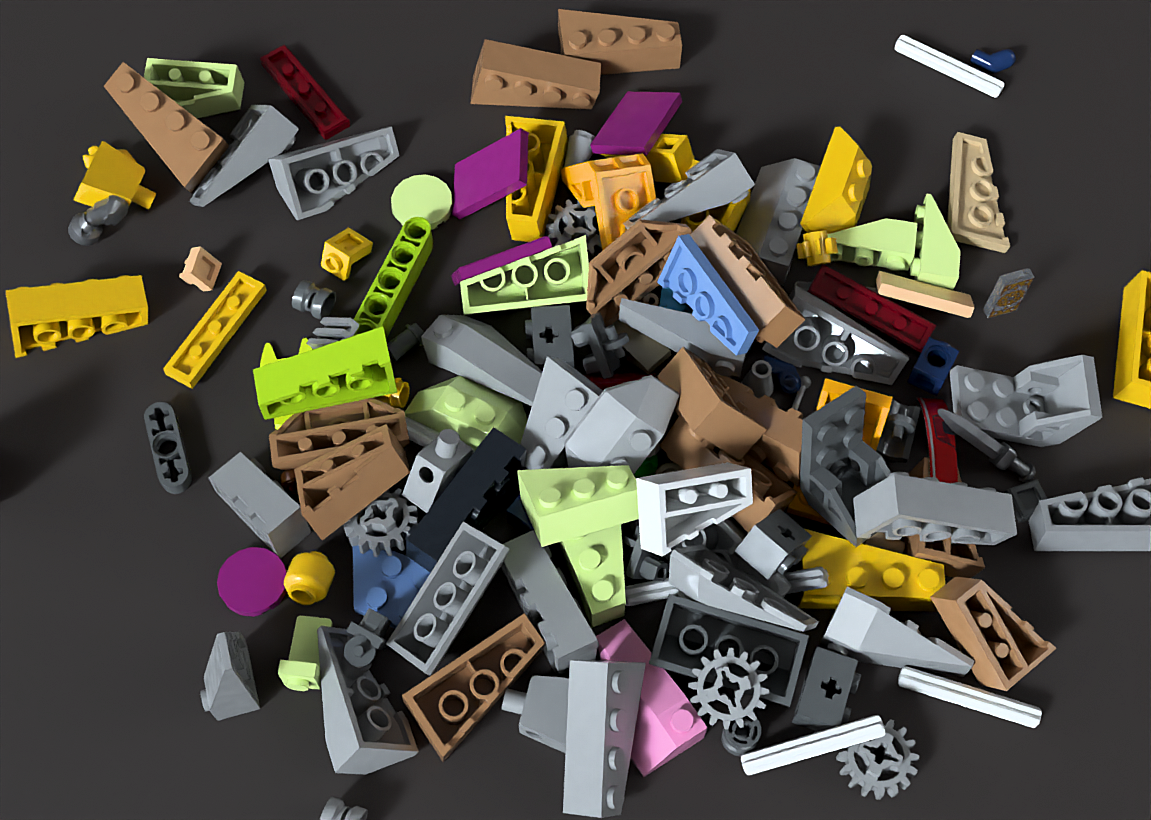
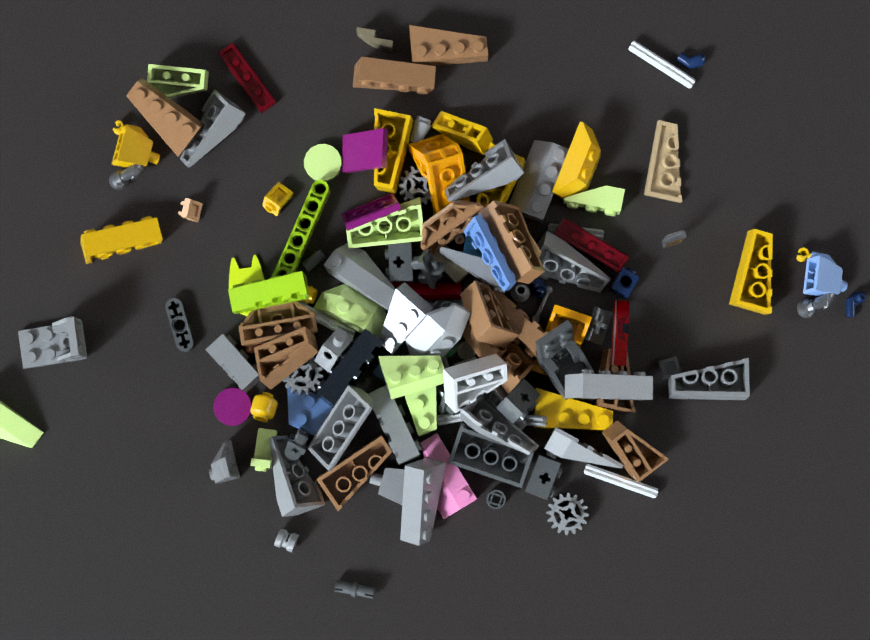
camera: 10 degrees right, 20 degrees up
yellow plate [163,271,267,389] -> none
light grey wedge [268,126,400,220] -> none
dark grey wheel [292,279,336,320] -> none
light grey tile [306,317,360,349] -> none
magenta tile [590,91,683,156] -> none
light grey gear [688,648,769,730] -> none
white axle [741,715,885,775] -> none
yellow gear [796,230,838,266] -> none
light nougat tile [876,271,975,318] -> none
yellowish green slope [910,194,961,290] -> none
flat silver sword [937,409,1036,482] -> none
light grey bracket [950,355,1102,447] -> none
none -> dark tan slope [356,27,394,53]

